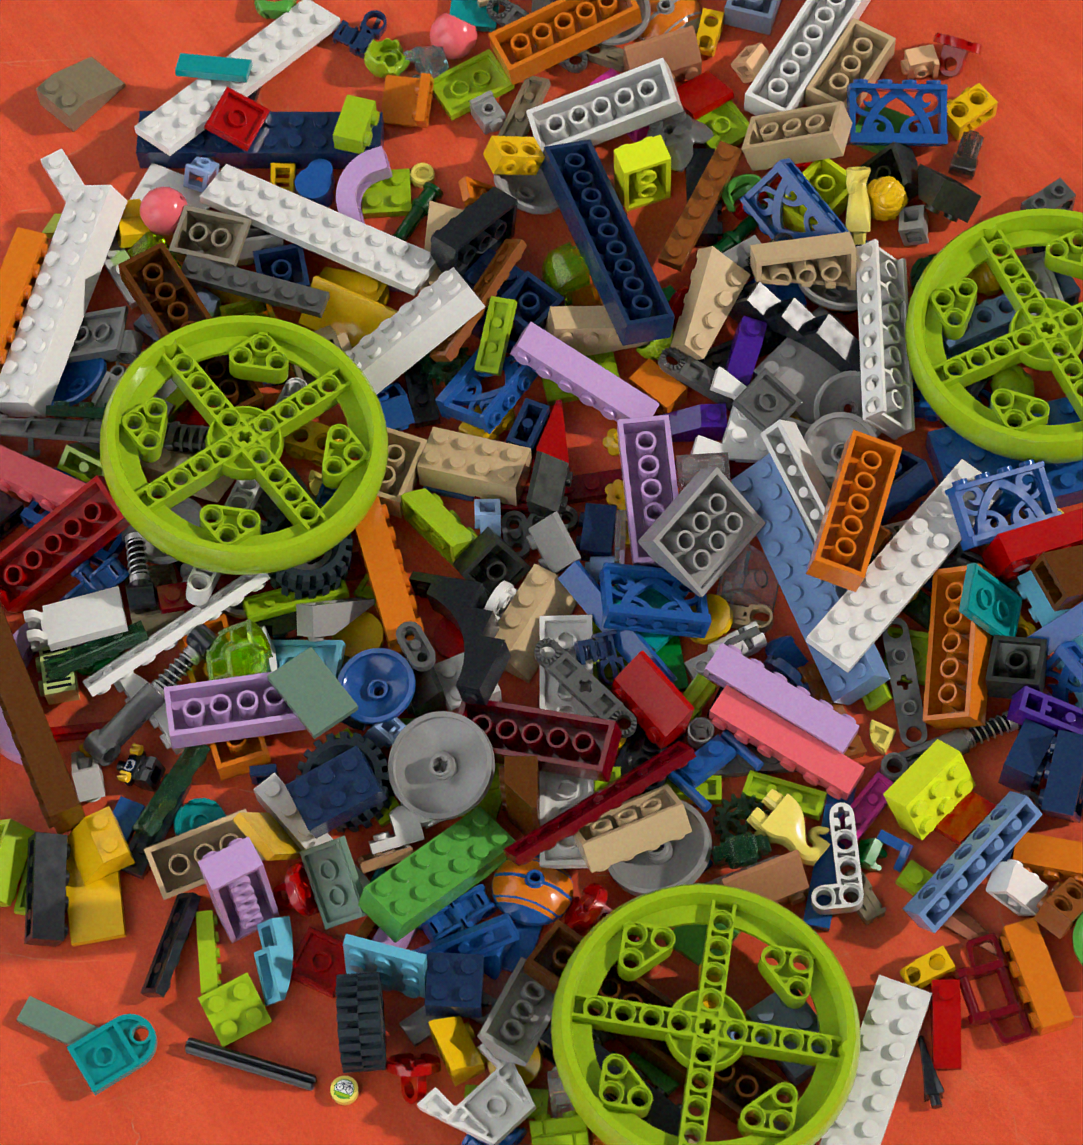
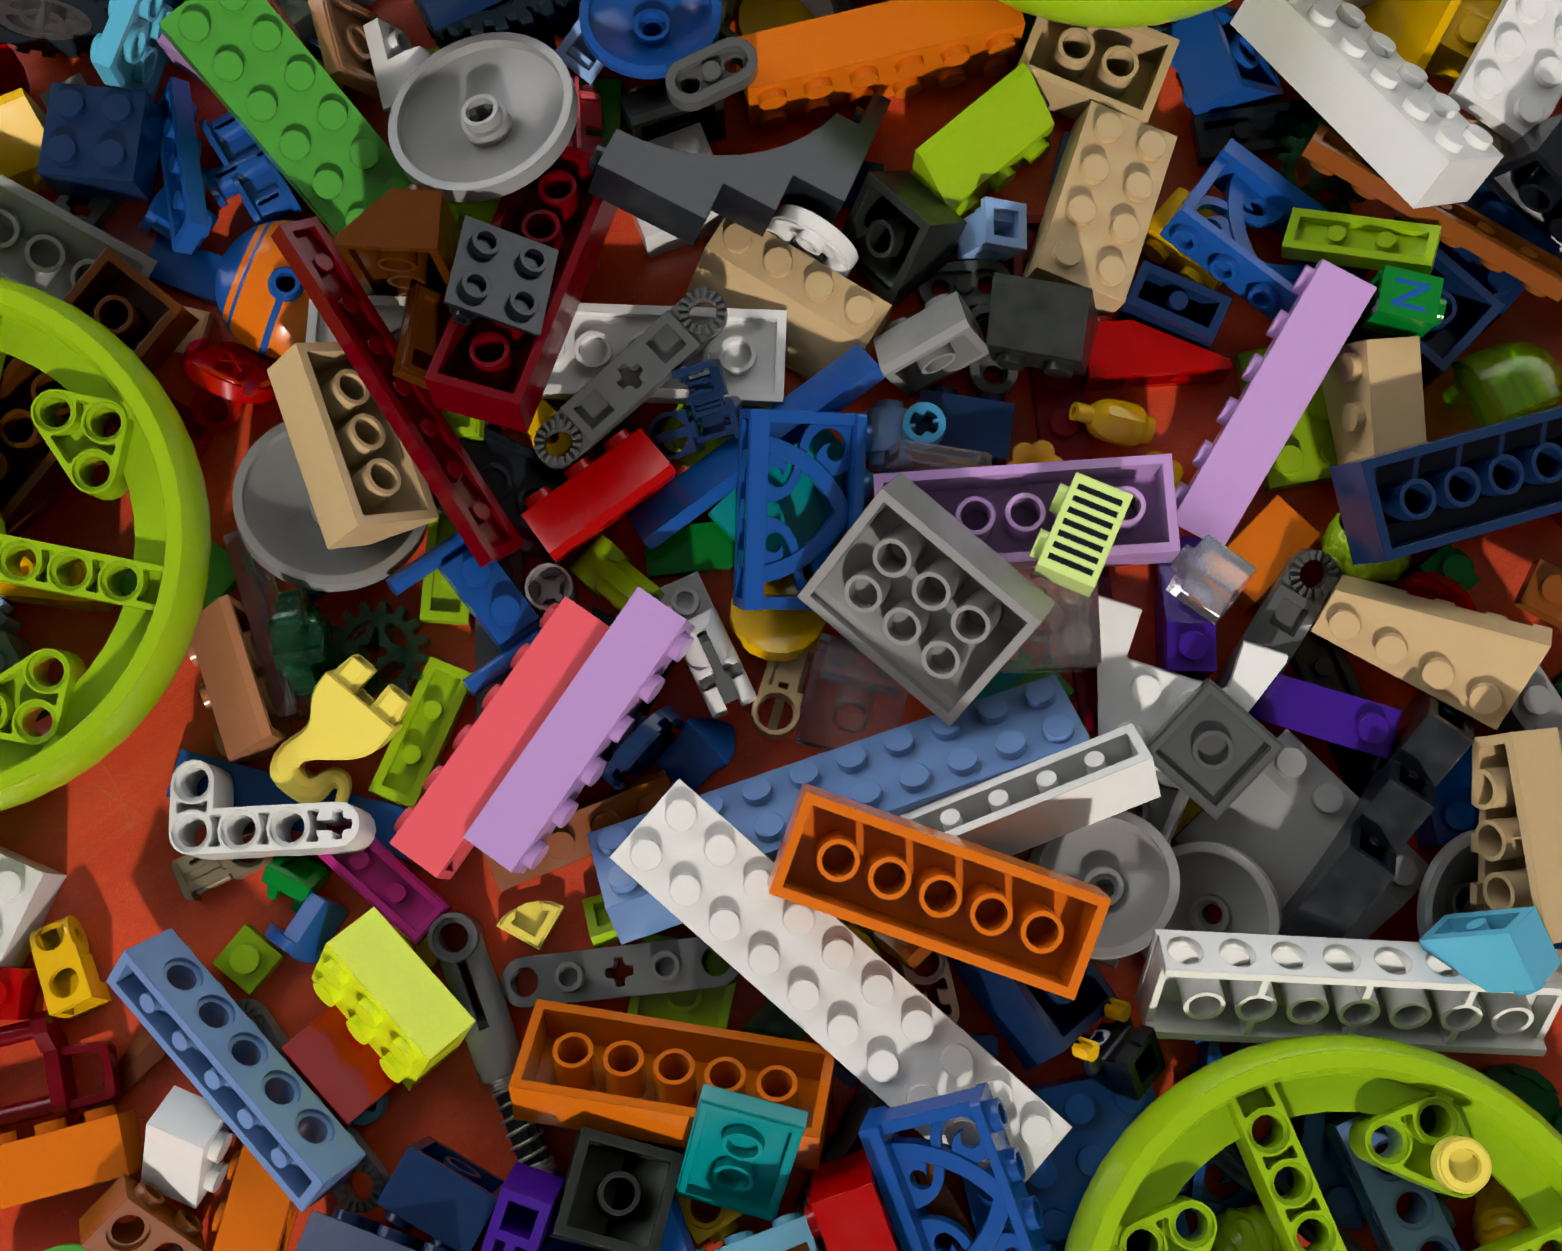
camera: 90 degrees right, 15 degrees up
none -> reddish brown tile [392,283,452,390]
none -> black hinge [443,215,559,338]
none -> dark azure bush [901,402,946,450]
none -> yellowish green brick [1029,472,1133,597]
none -> yellow plant [1069,398,1156,447]
none -> black piece [1072,997,1166,1101]
none -> clear brick [1166,534,1257,625]
none -> green brick [1360,265,1447,339]
none -> medium azure slope [1419,906,1561,996]
none -> light yellow tile [1430,1136,1492,1194]

